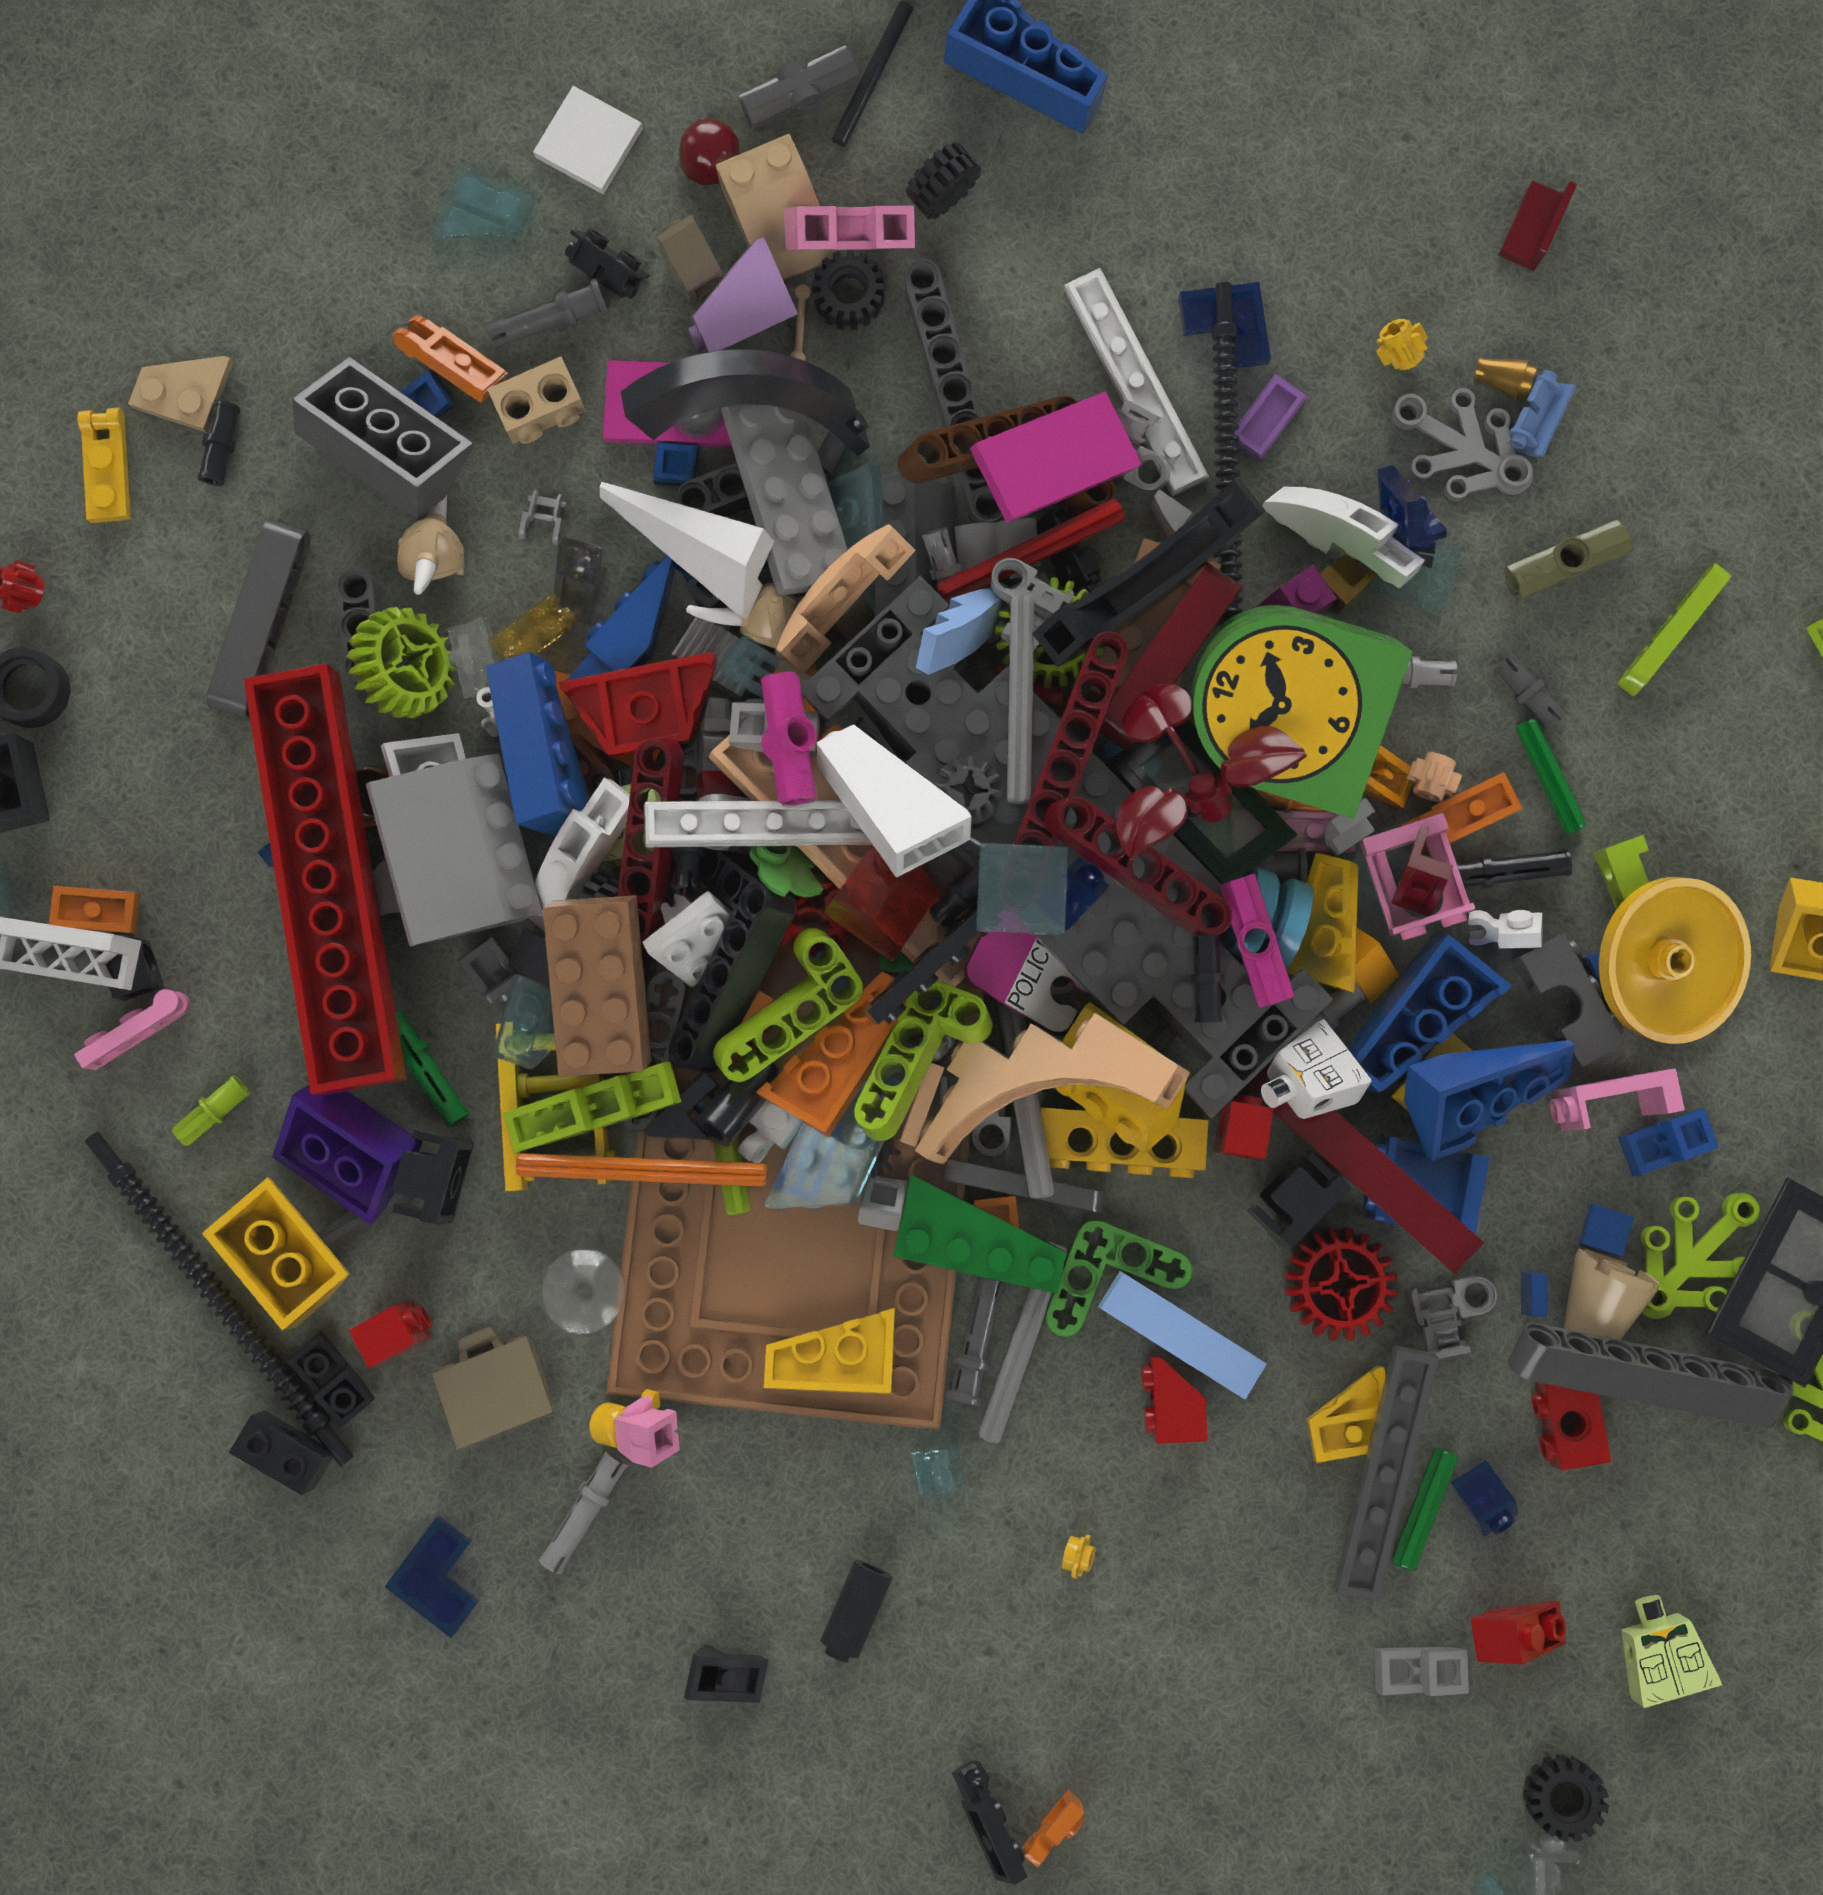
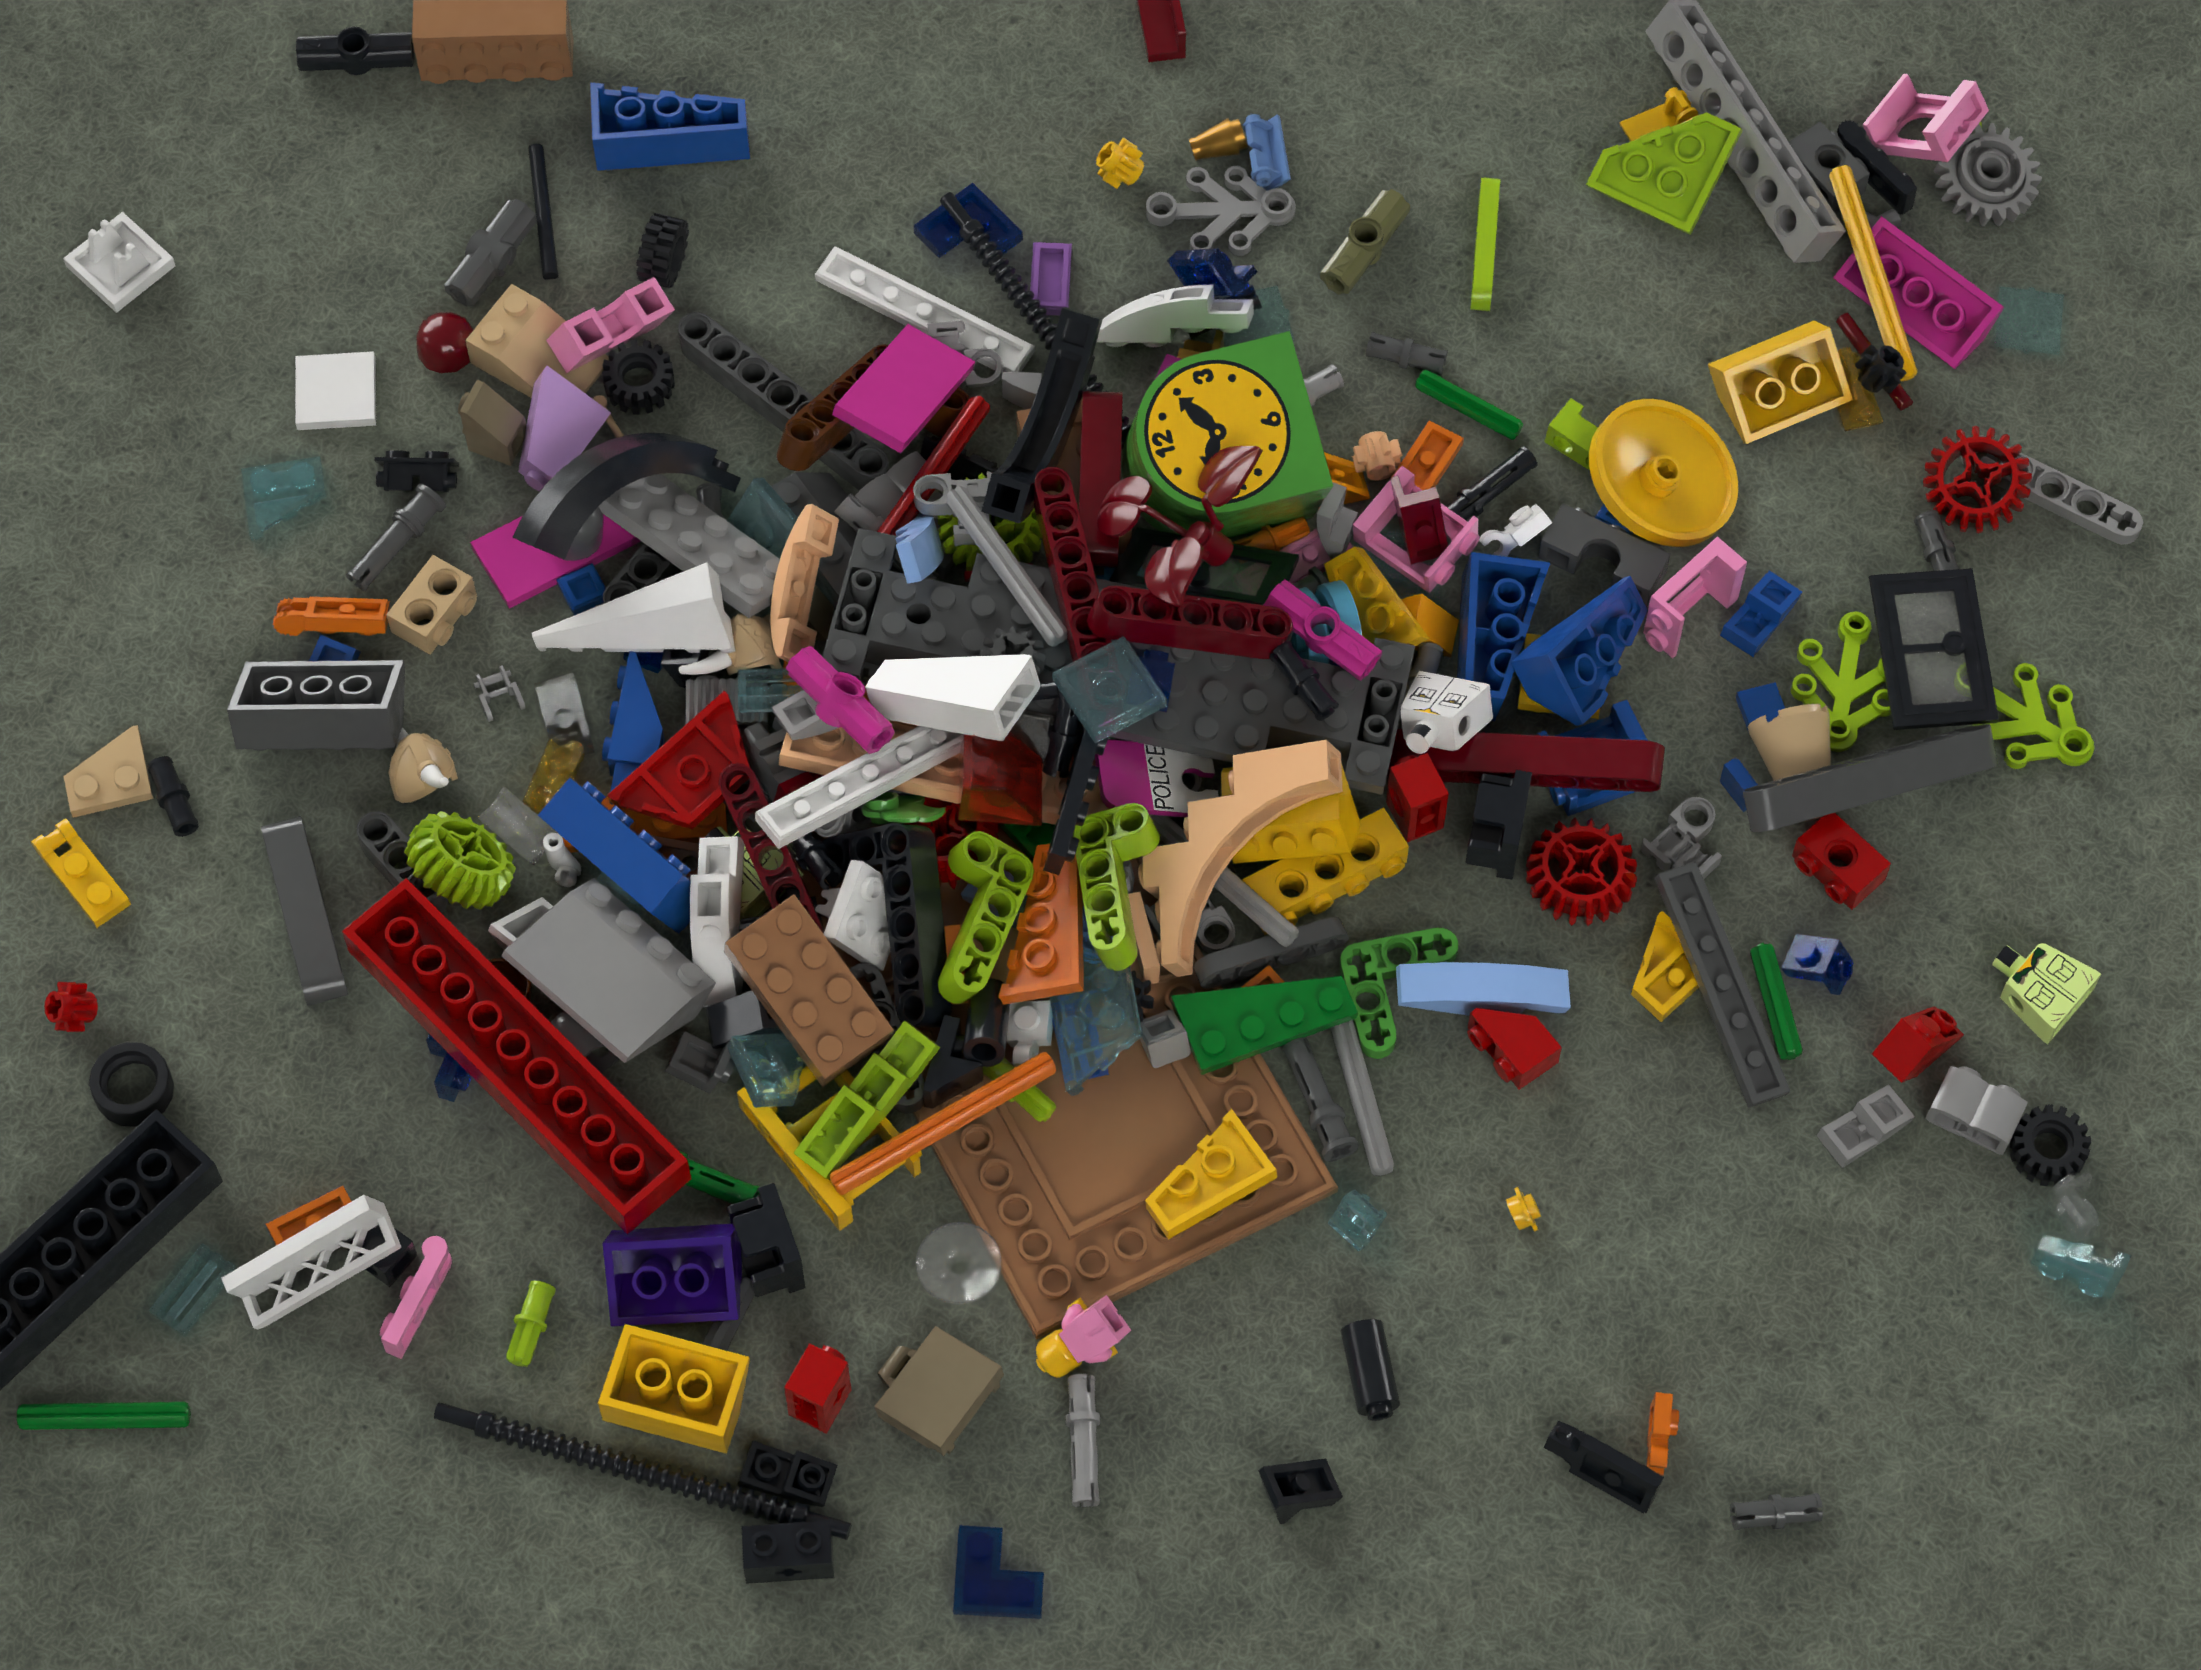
camera: 35 degrees left, 20 degrees down
none -> light grey brick [1925,1066,2028,1155]

